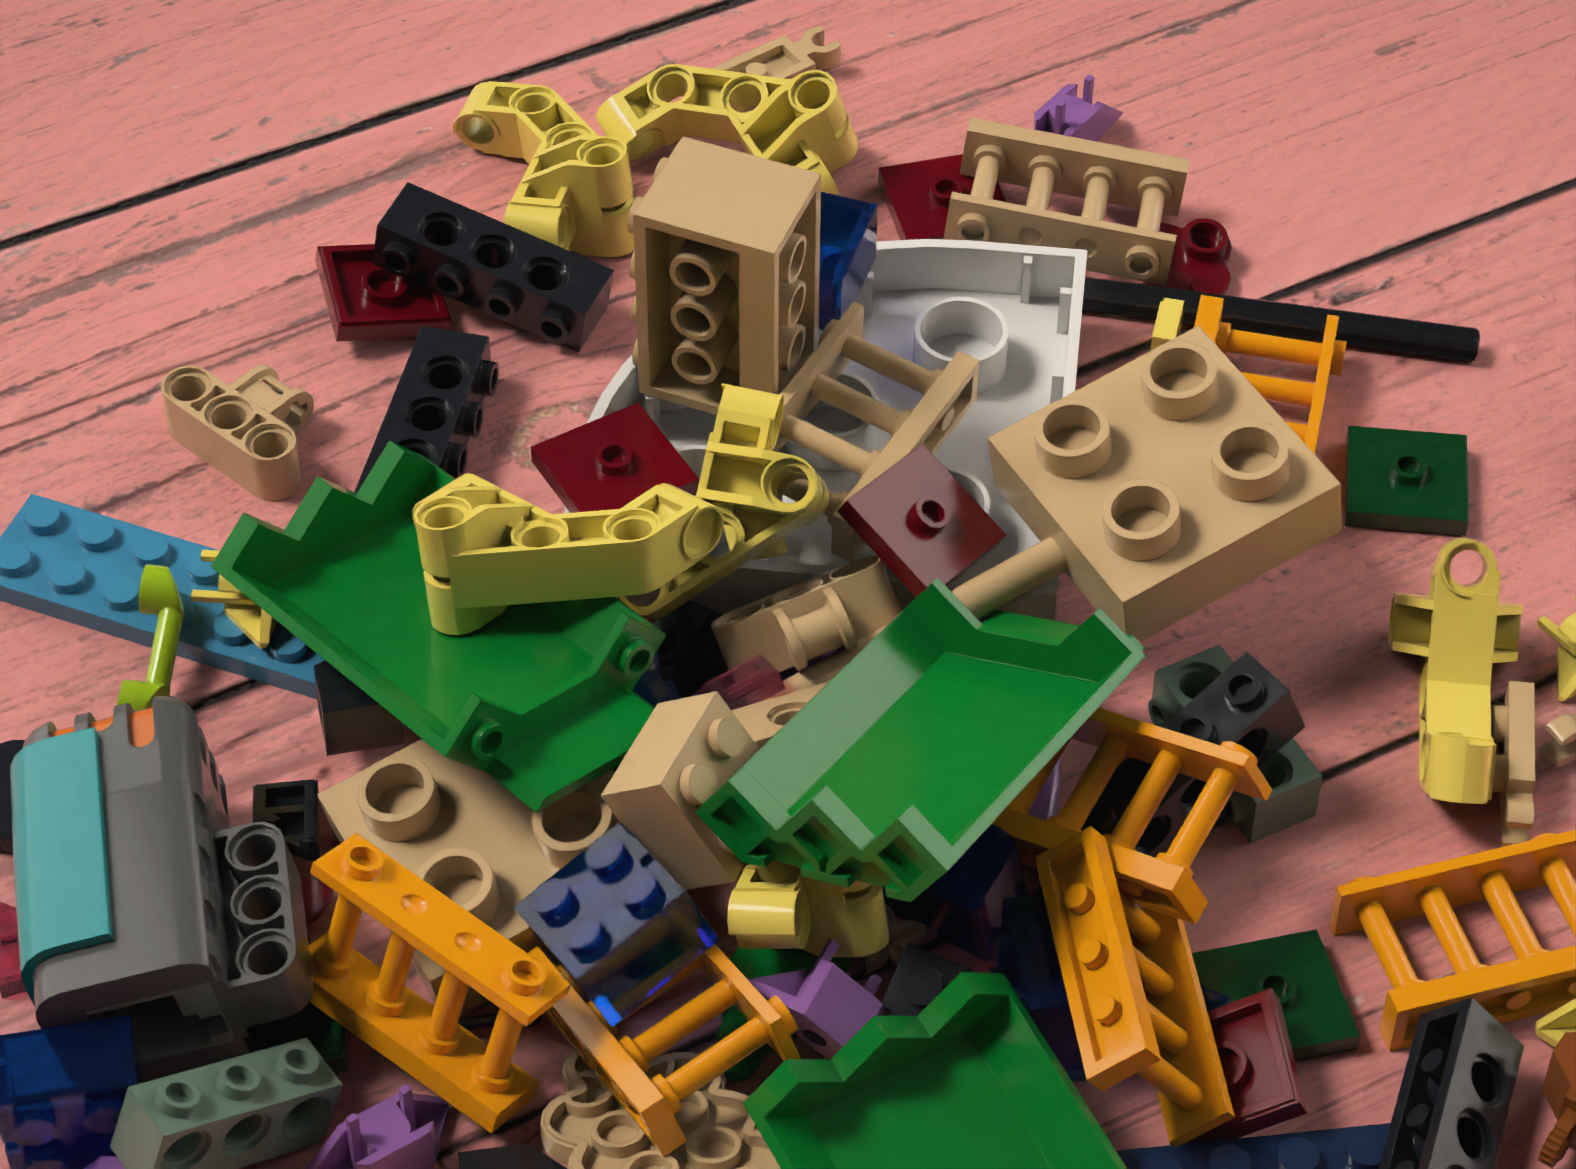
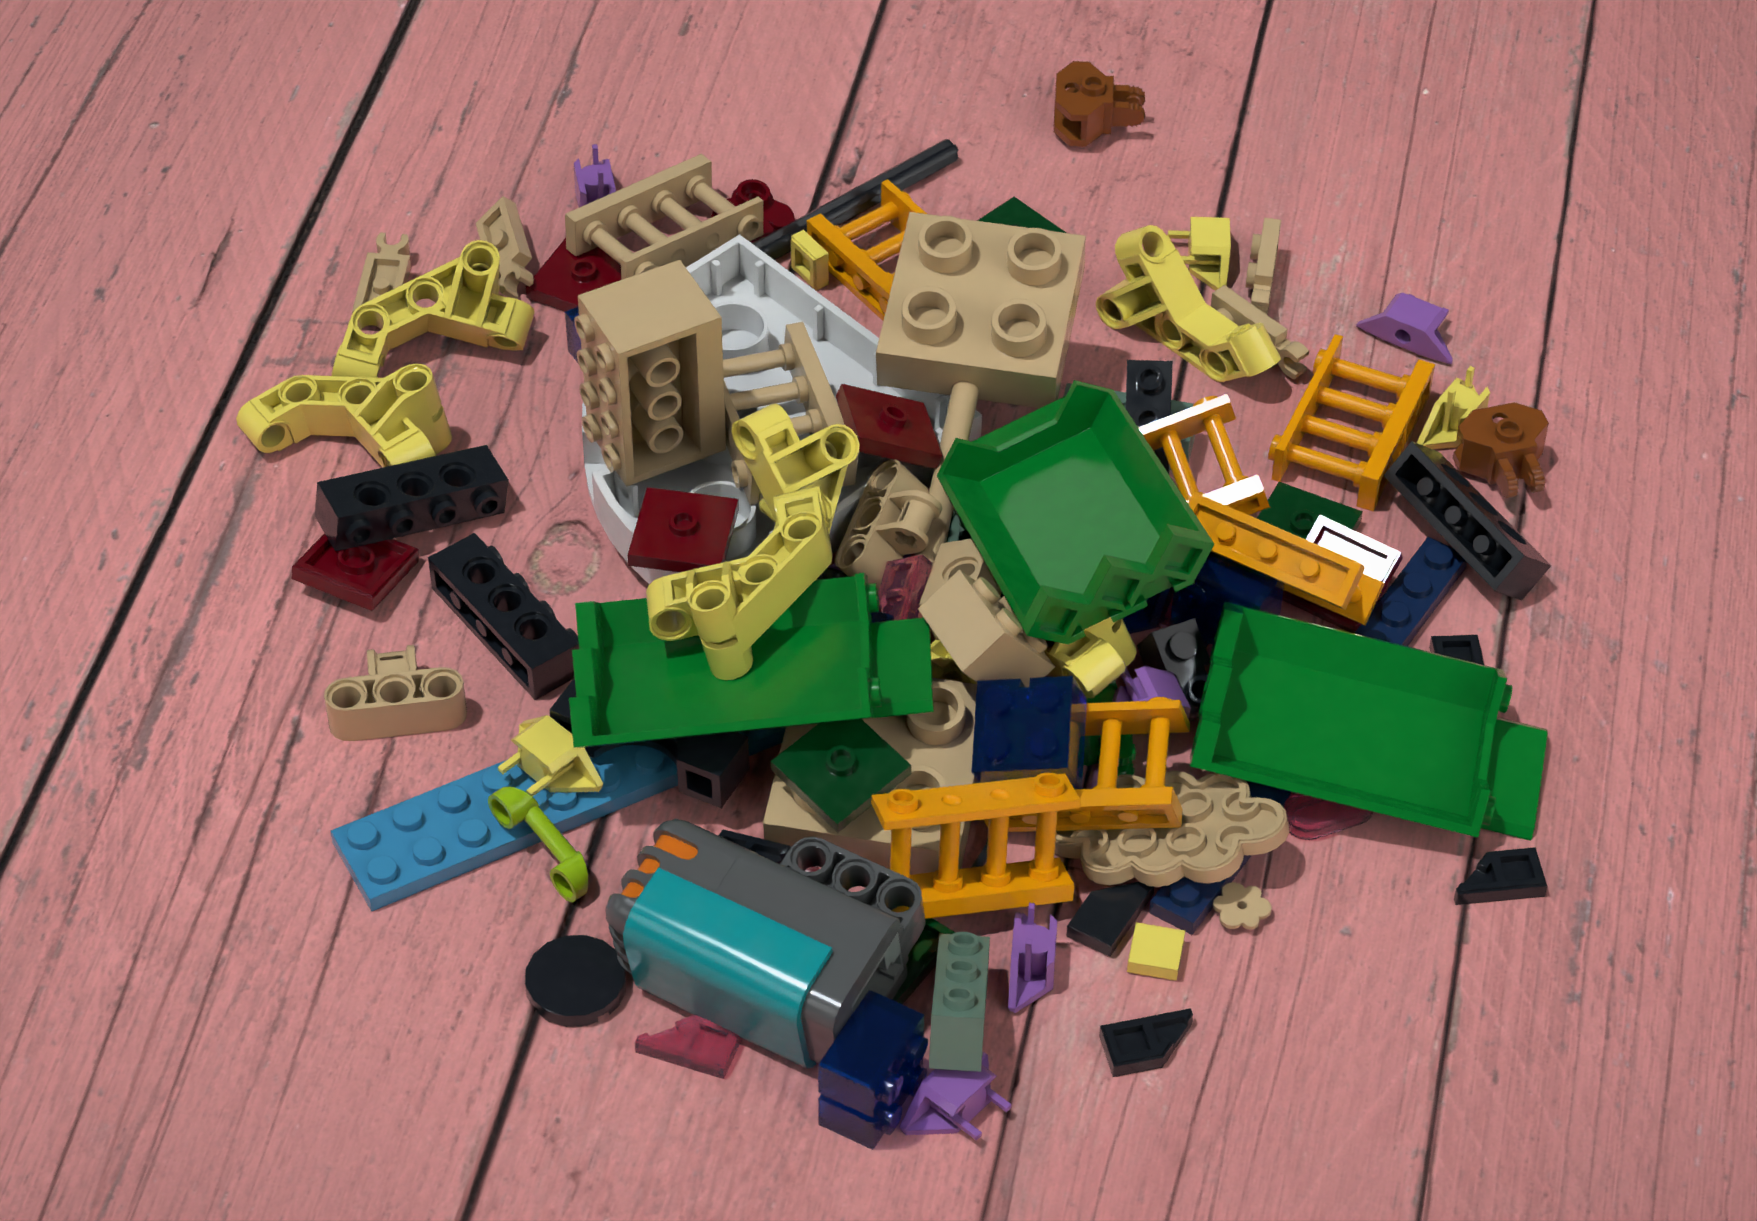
camera: 50 degrees left, 0 degrees up
none -> tan plate [476,196,533,299]
none -> dark green plate [771,719,912,833]

